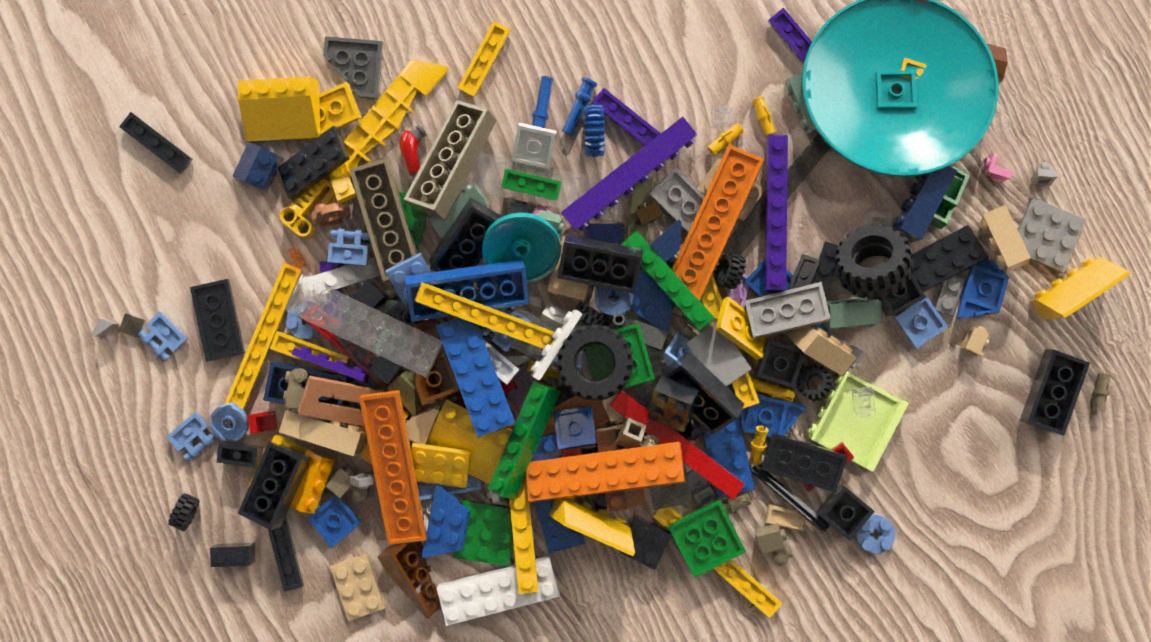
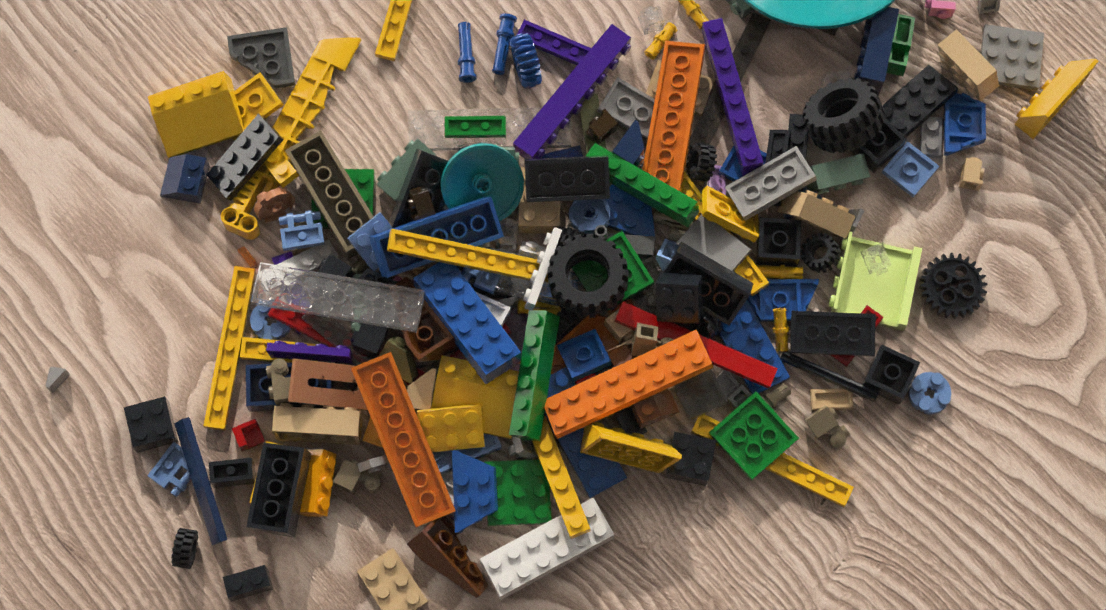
camera: 20 degrees left, 15 degrees down
black plate [119,112,193,174] -> none
clear smoke tile [119,313,145,338] -> none
medium blue plate [138,311,189,361] -> none
black plate [190,279,245,362] -> none
medium blue plate [210,402,249,442] -> none
black plate [268,517,304,592] -> none
blue plate [307,494,362,548] -> none
red piece [399,125,427,188] -> none
dark tan brick [404,100,497,220] -> none
white plate [512,123,557,169] -> none
black brick [1019,349,1090,436] -> none
none -> black brick [124,396,179,453]
none -> dark blue tile [174,417,227,546]
none -> dark brown brick [408,187,436,221]
none -> black gear [919,252,988,319]

